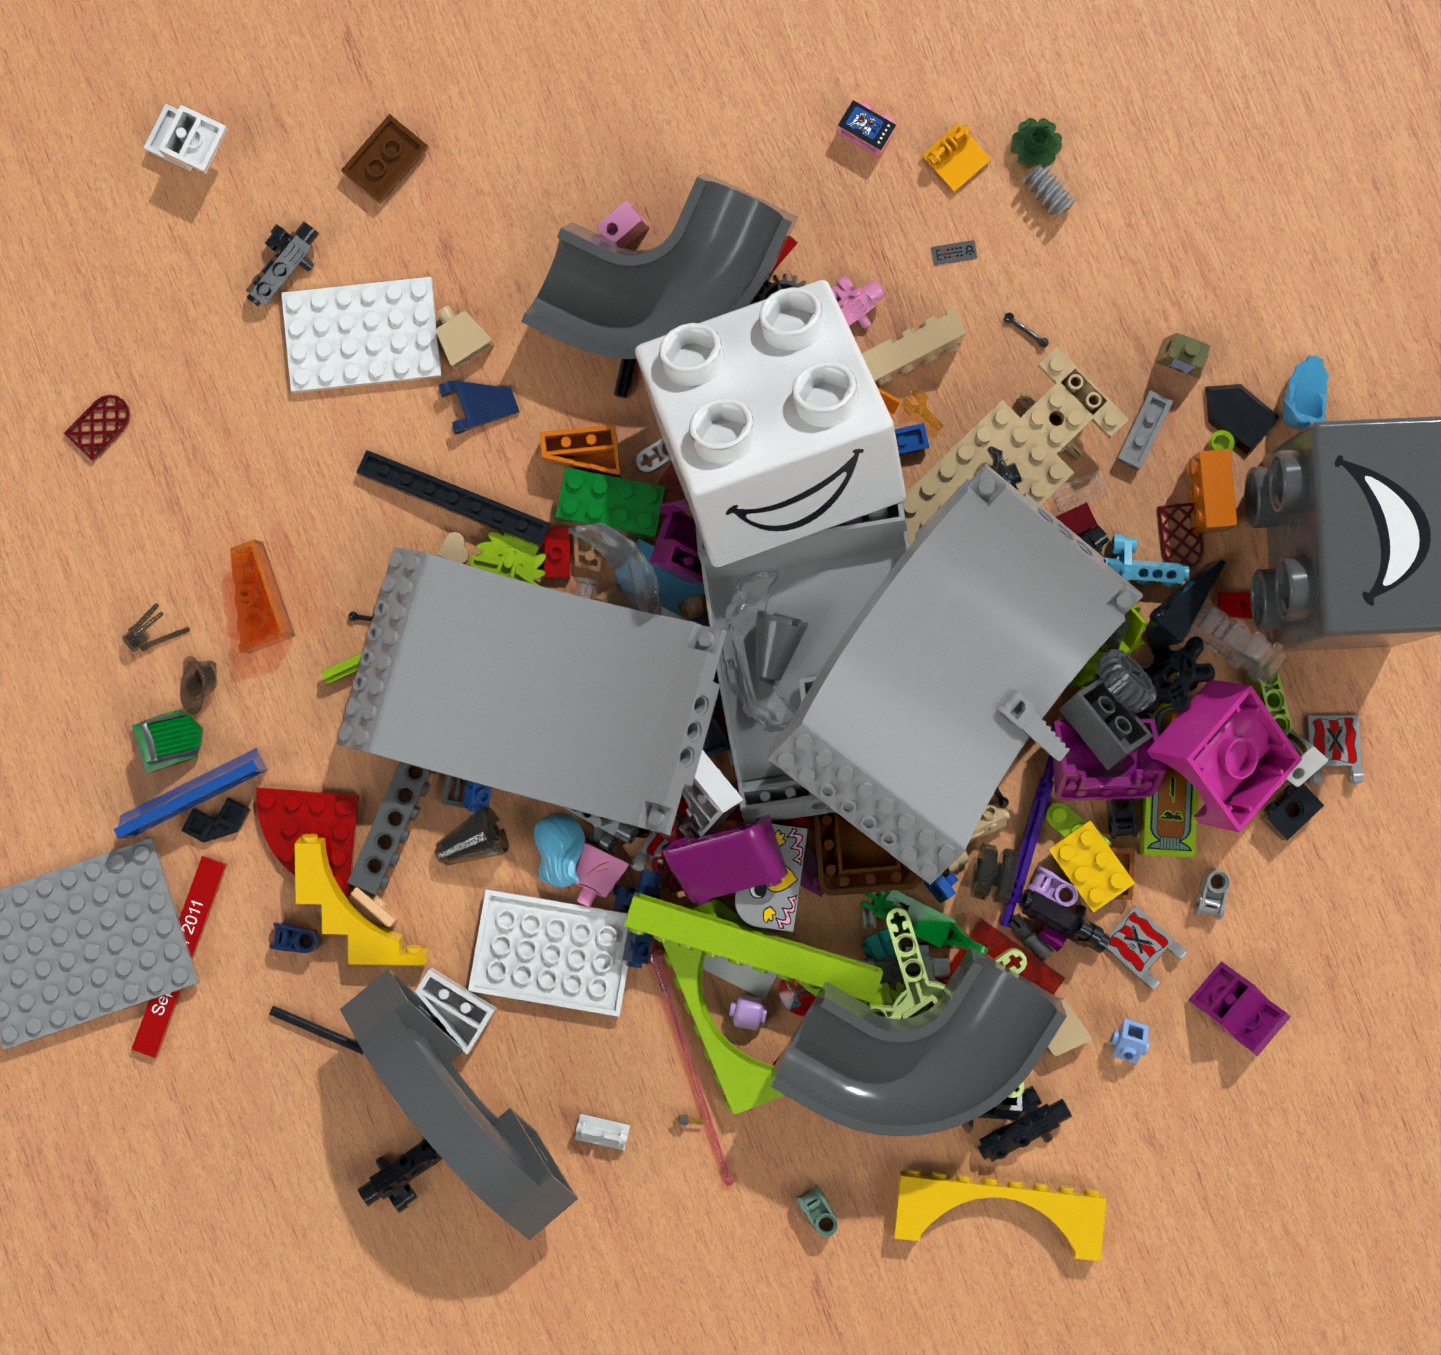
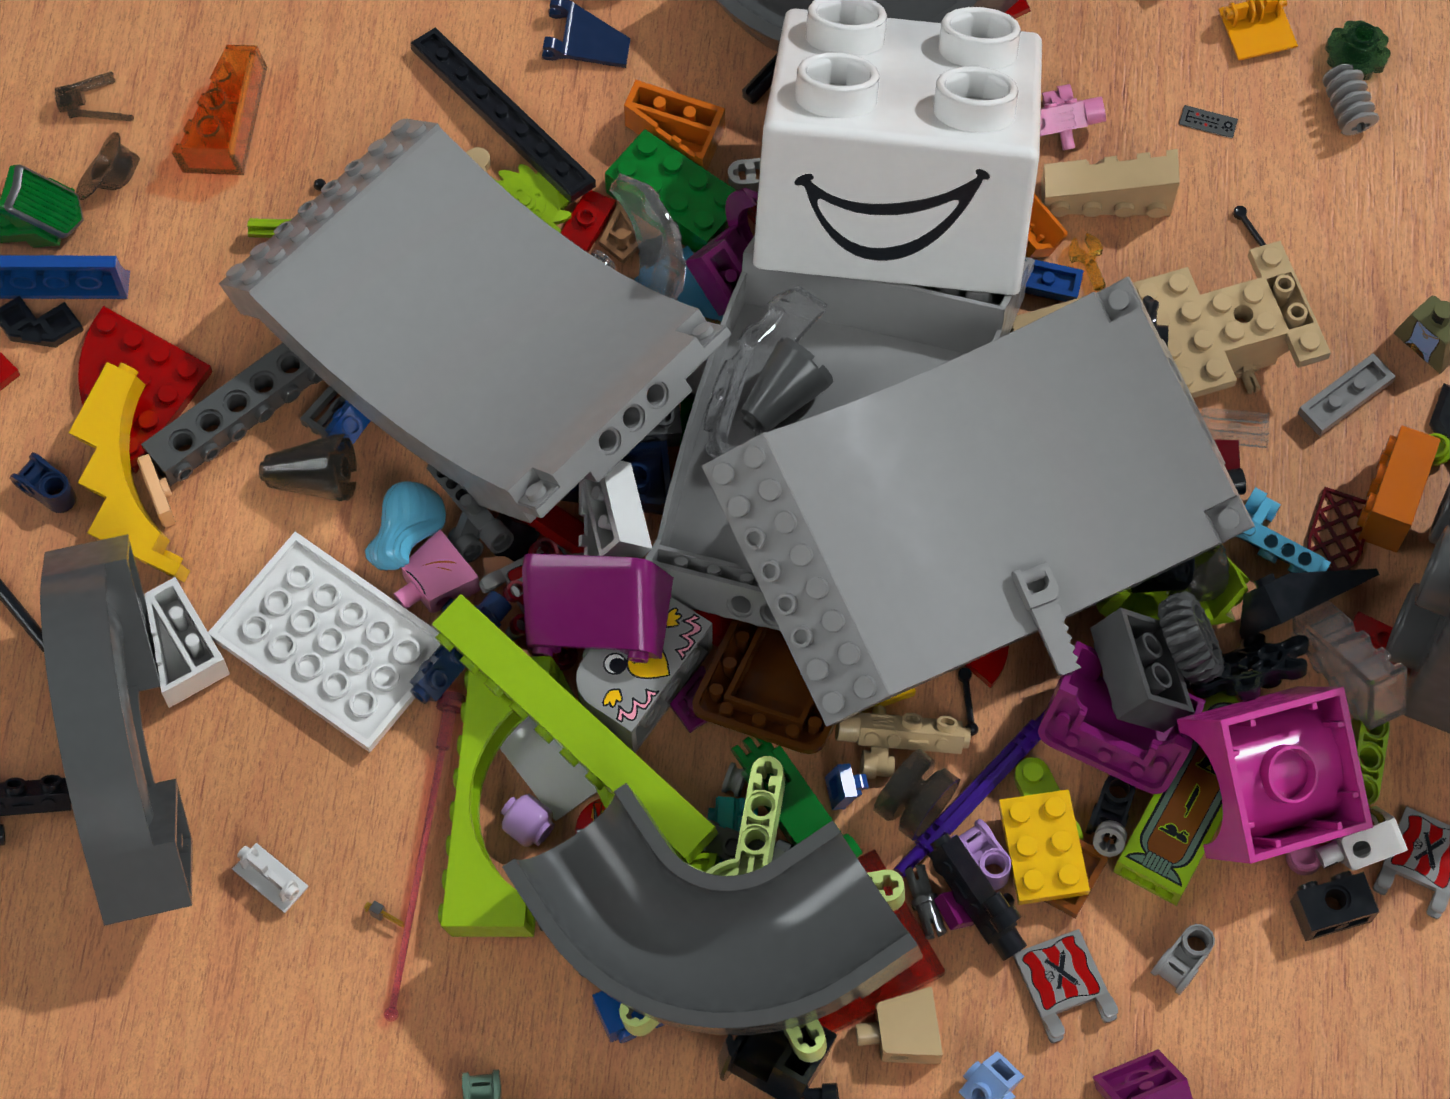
camera: 25 degrees right, 20 degrees down
none -> light grey bush [1093,820,1127,857]

